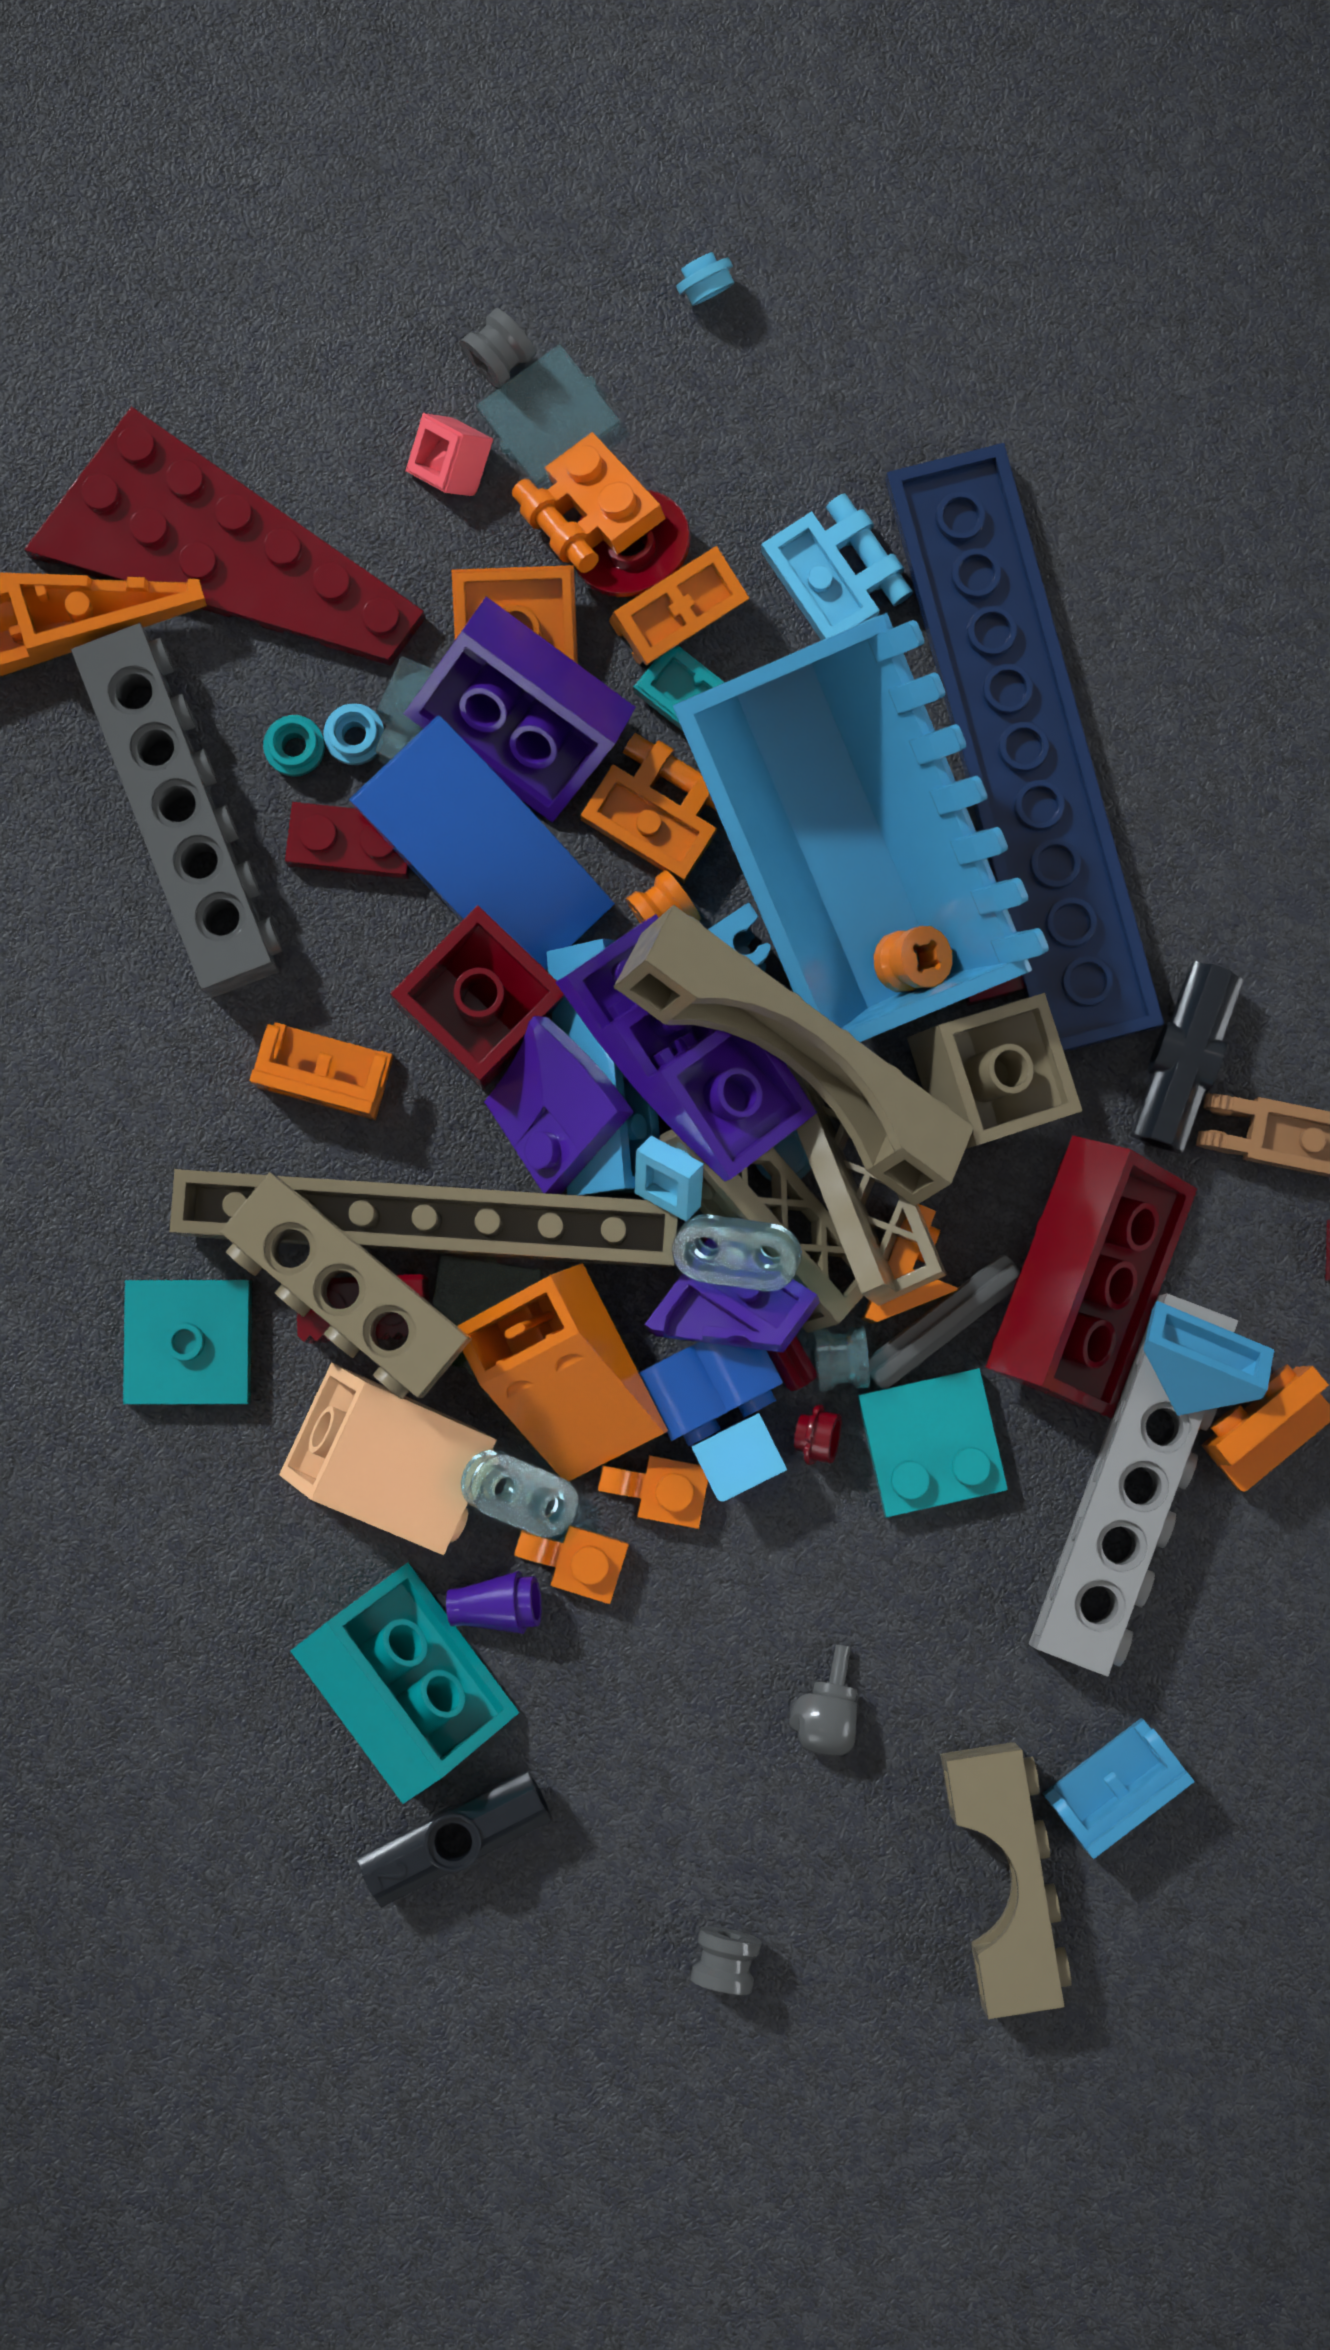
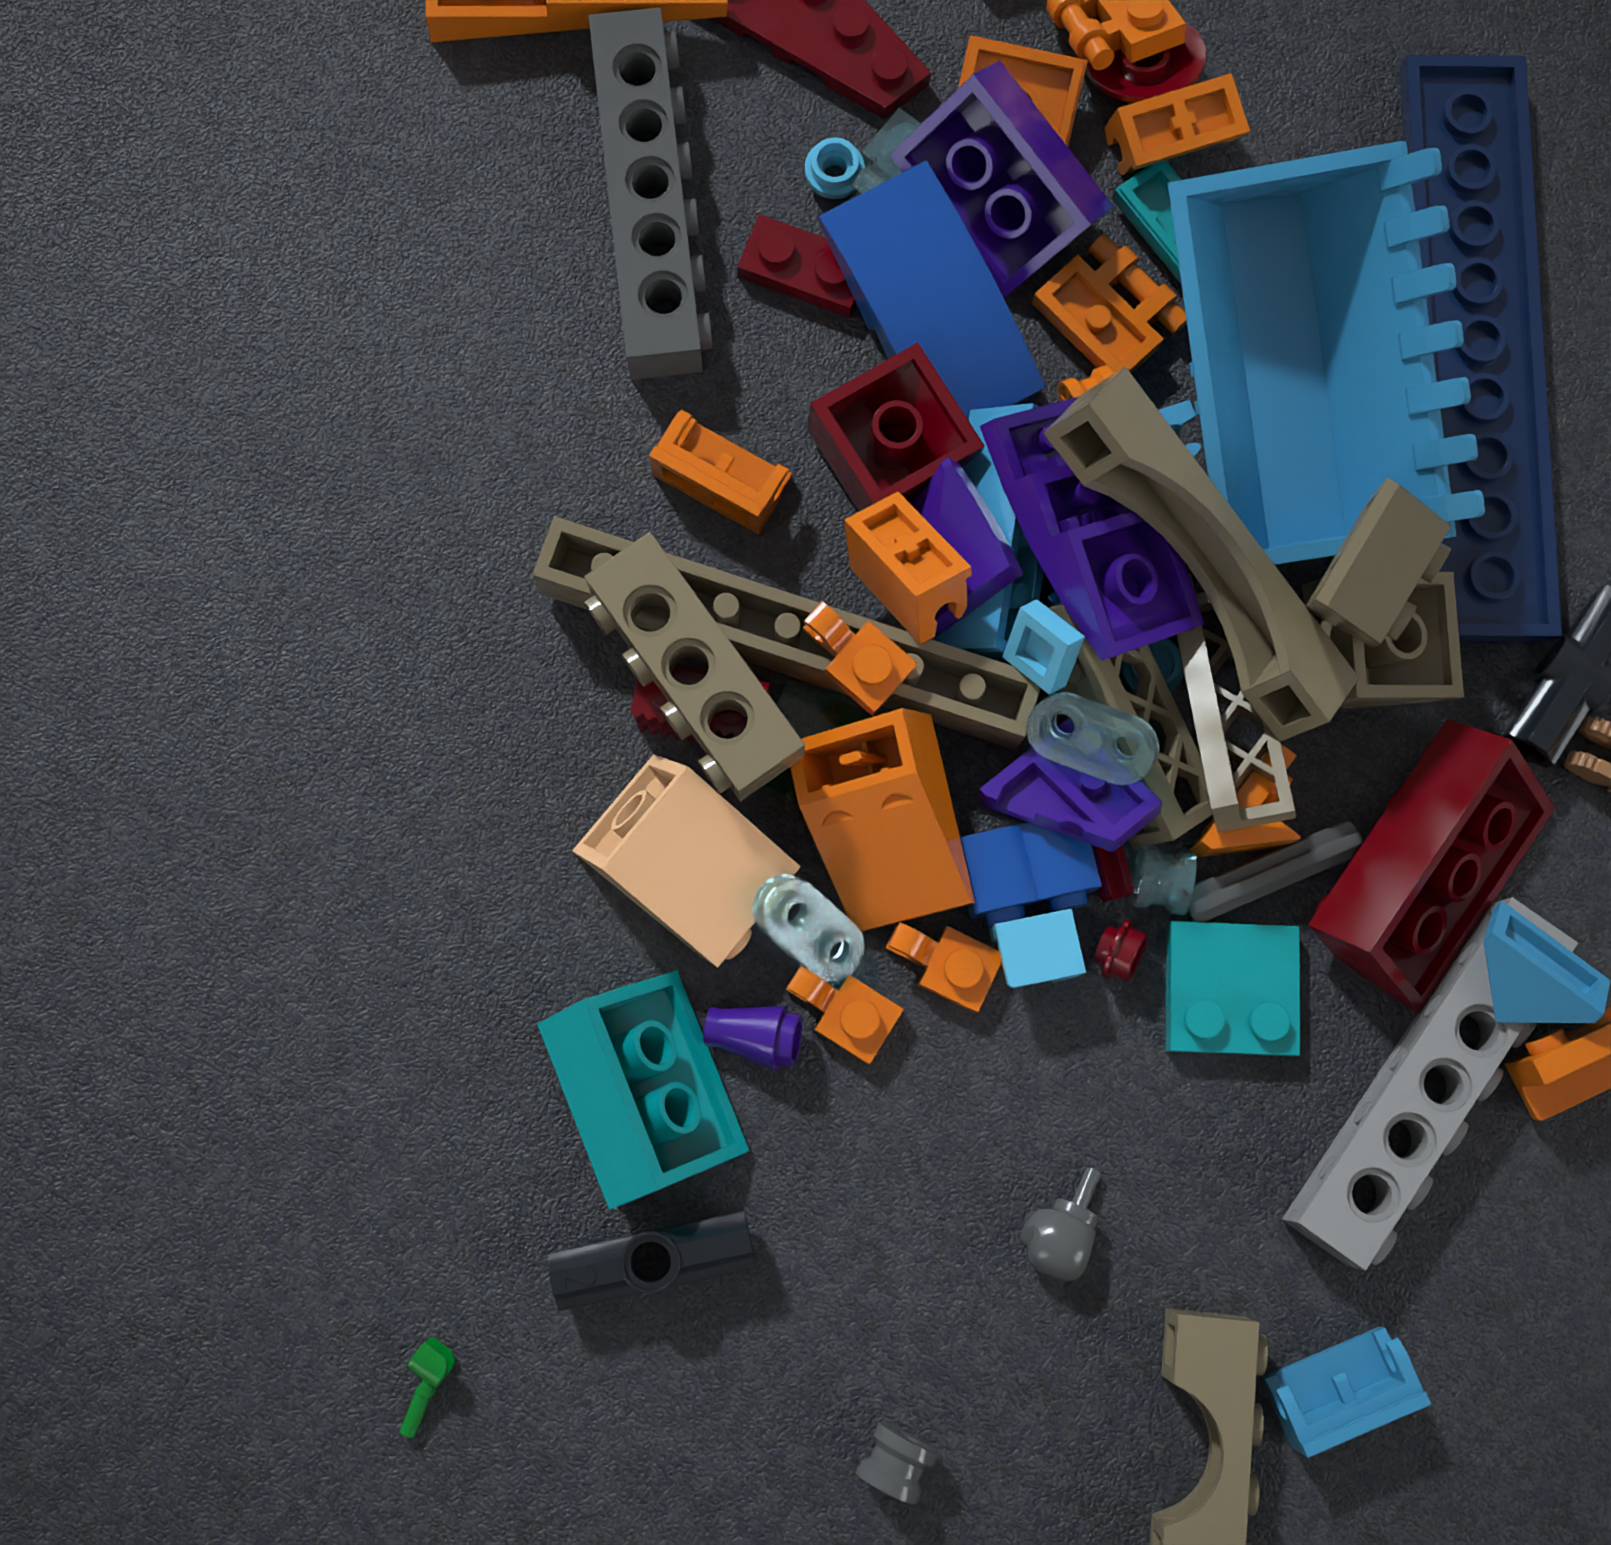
camera: 10 degrees right, 5 degrees down
teal plate [123,1280,252,1404] -> none
teal plate [263,715,325,777] -> none
medium azure plate [760,493,913,640] -> none
orange wheel [873,926,952,992] -> none
none -> green hand [399,1337,455,1438]
none -> orange plate [802,602,918,716]
none -> orange hinge [844,492,972,644]
none -> dark tan slope [1306,478,1451,647]

